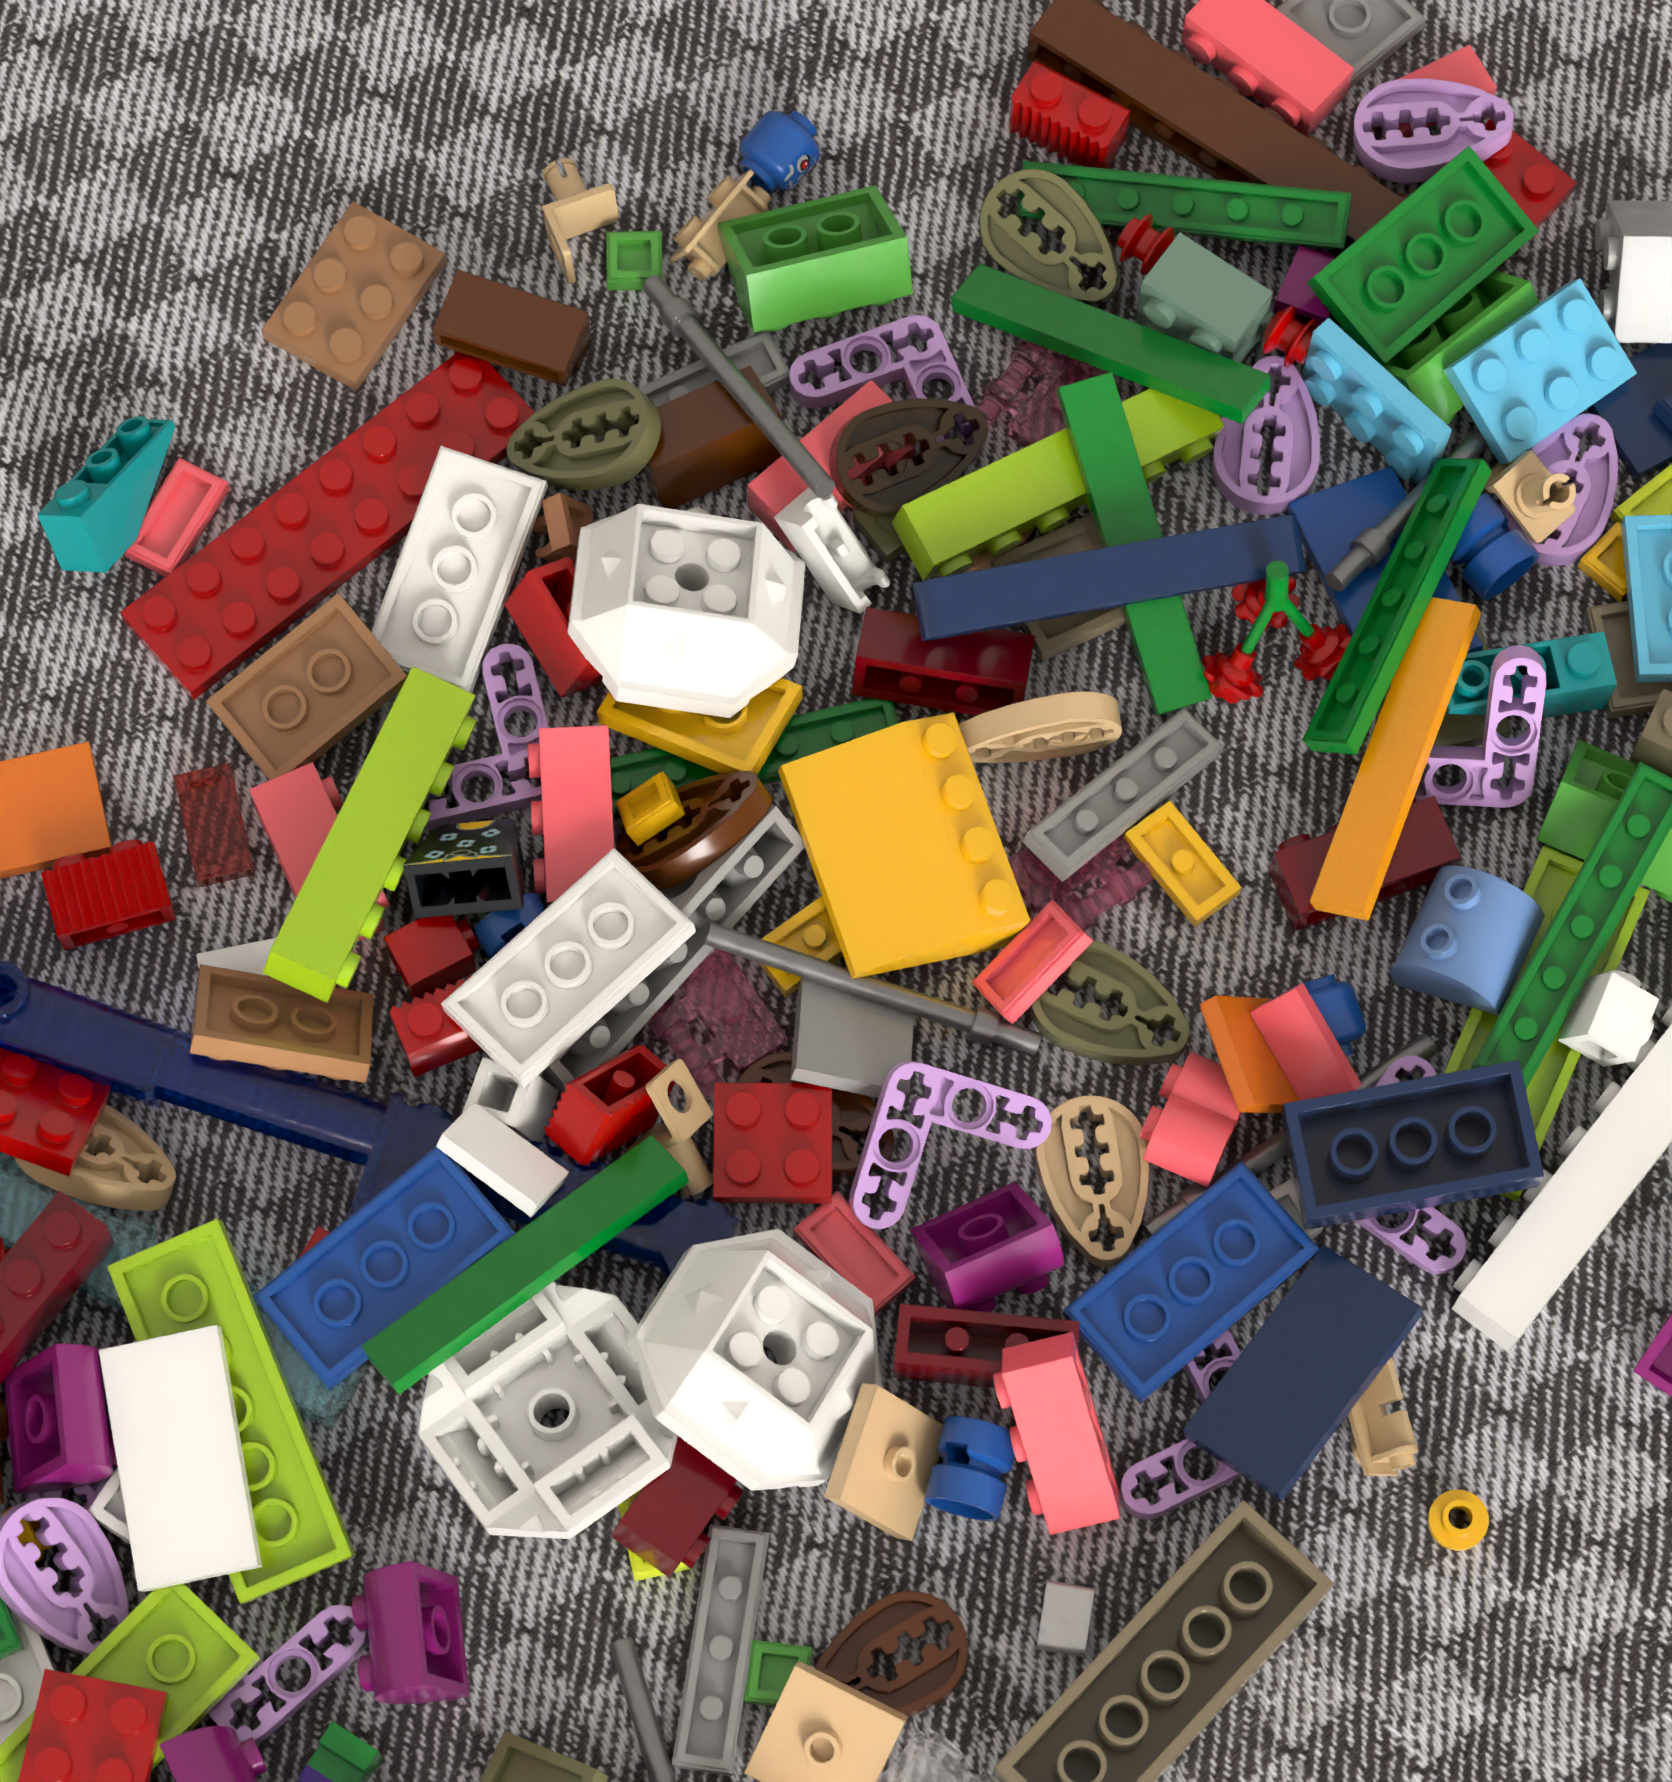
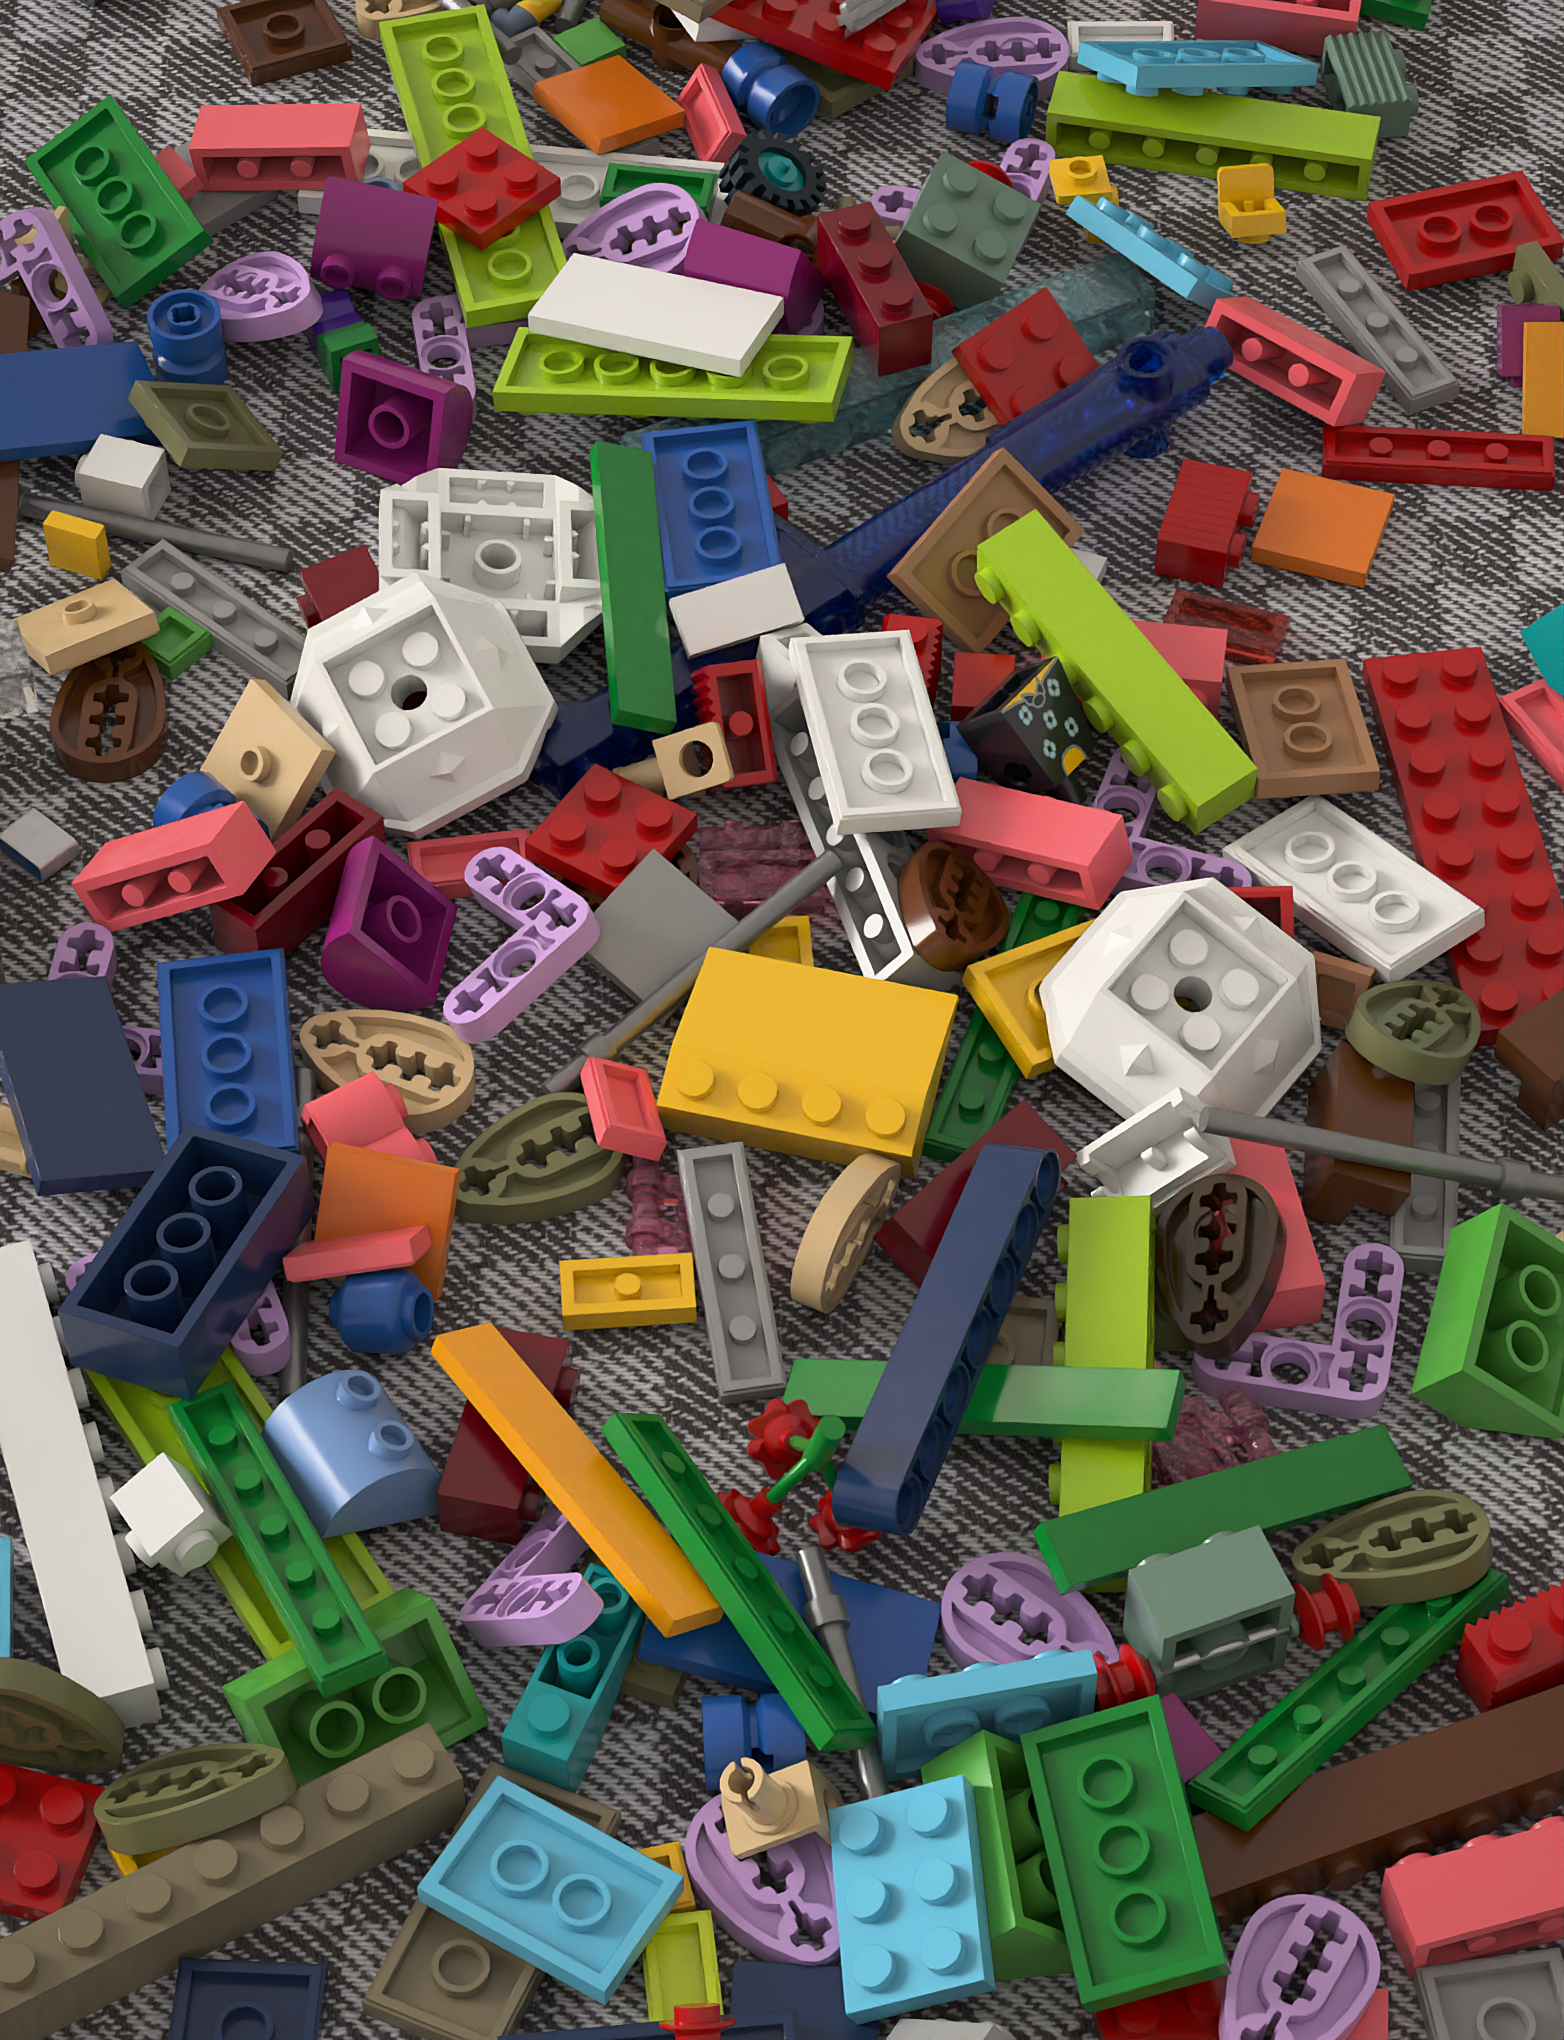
camera: 125 degrees right, 20 degrees down
yellow tile [616,771,685,846] -> none

